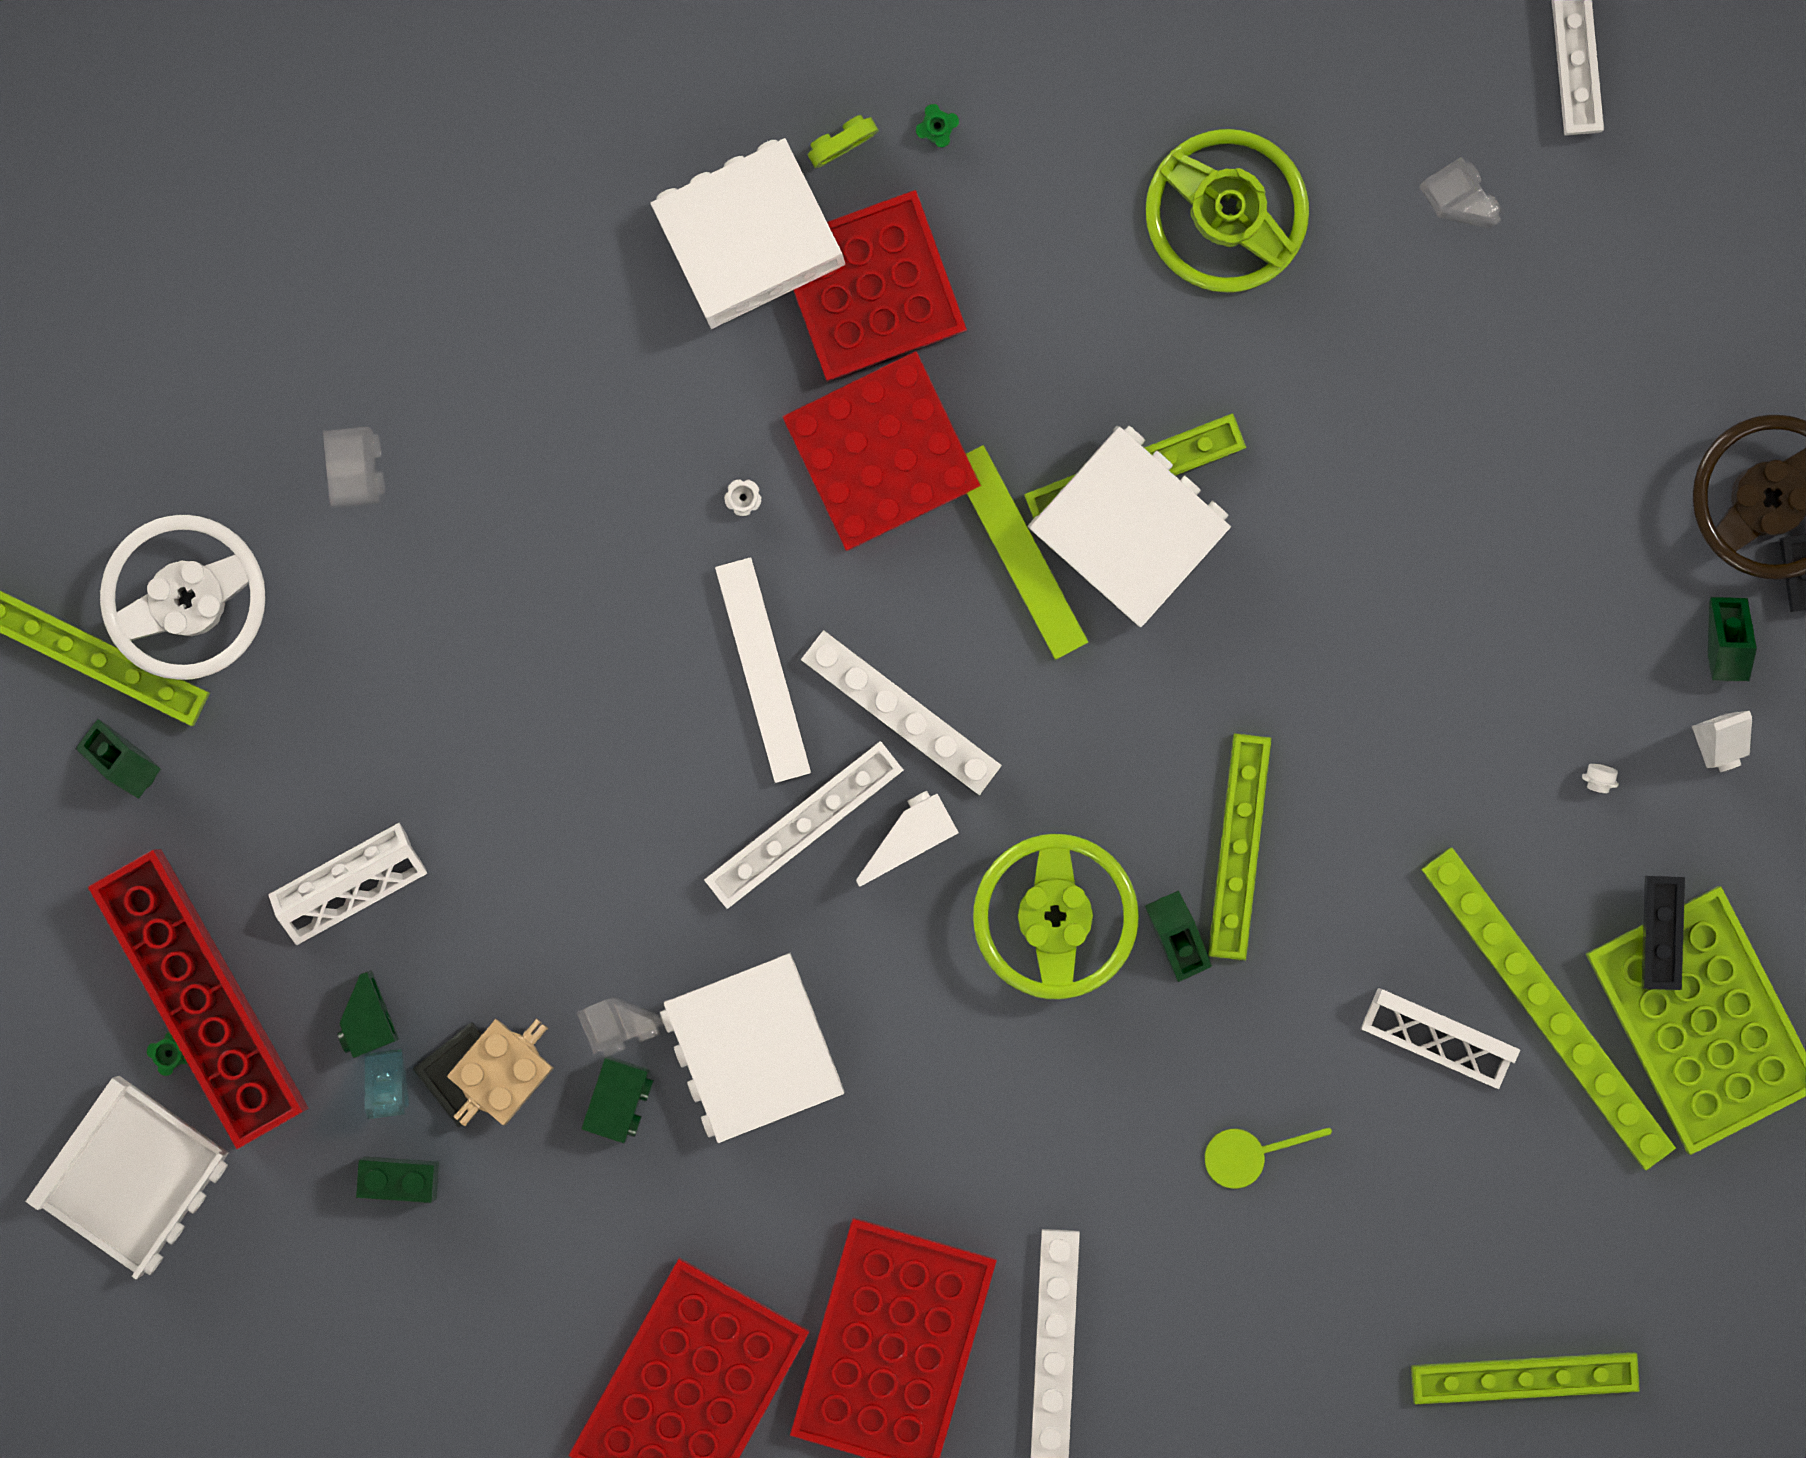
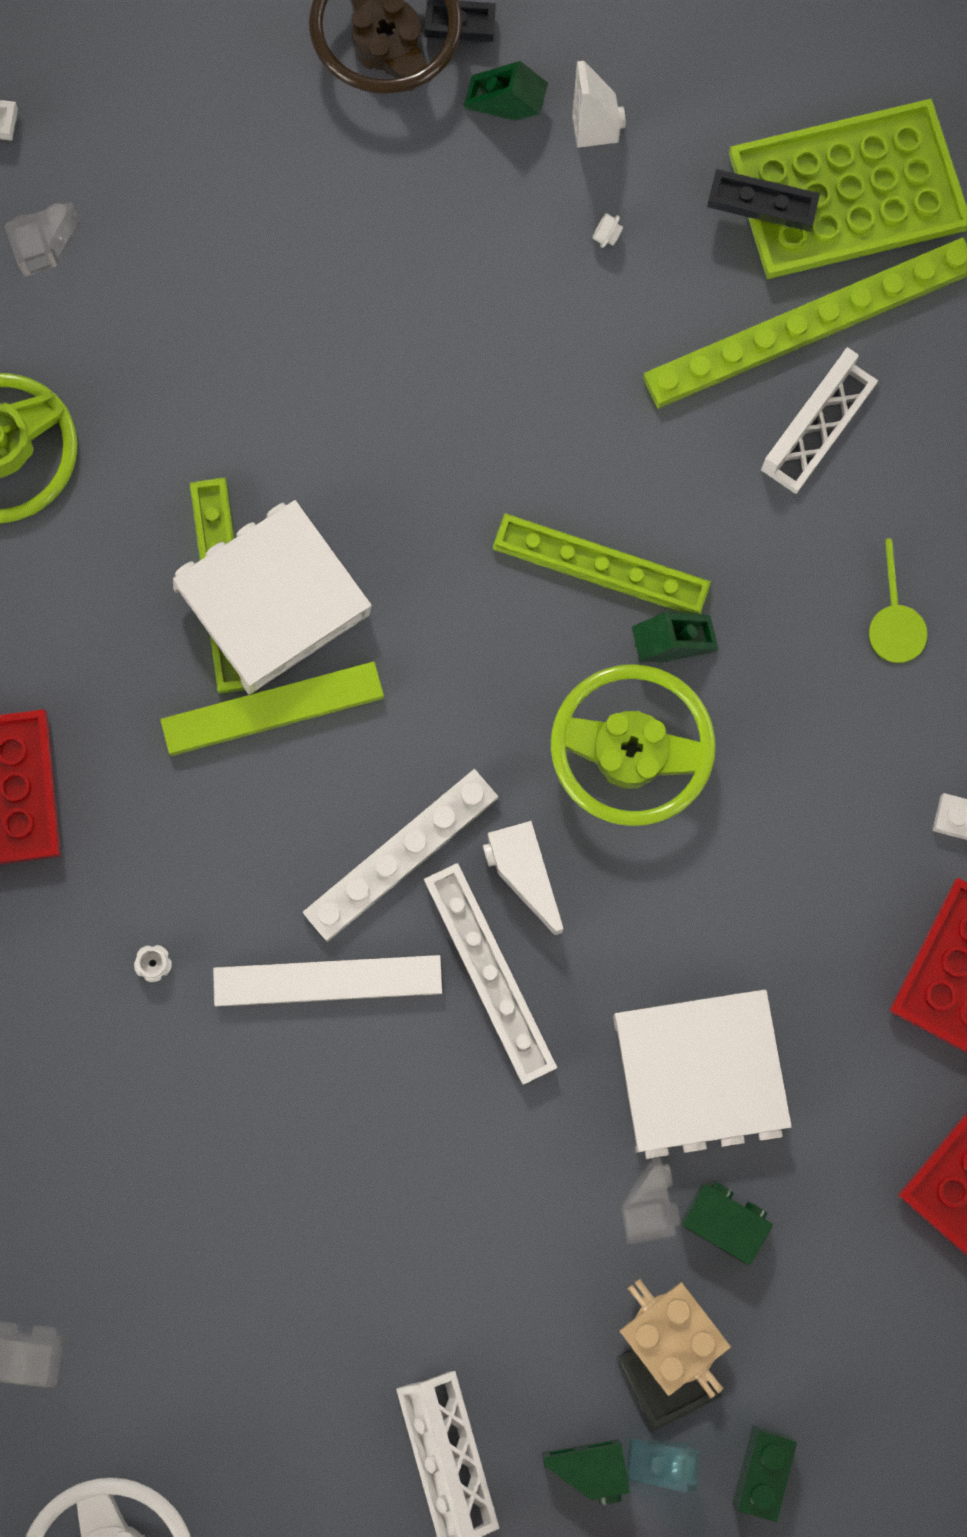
camera: 80 degrees left, 10 degrees down
red plate [782,351,981,551] -> none

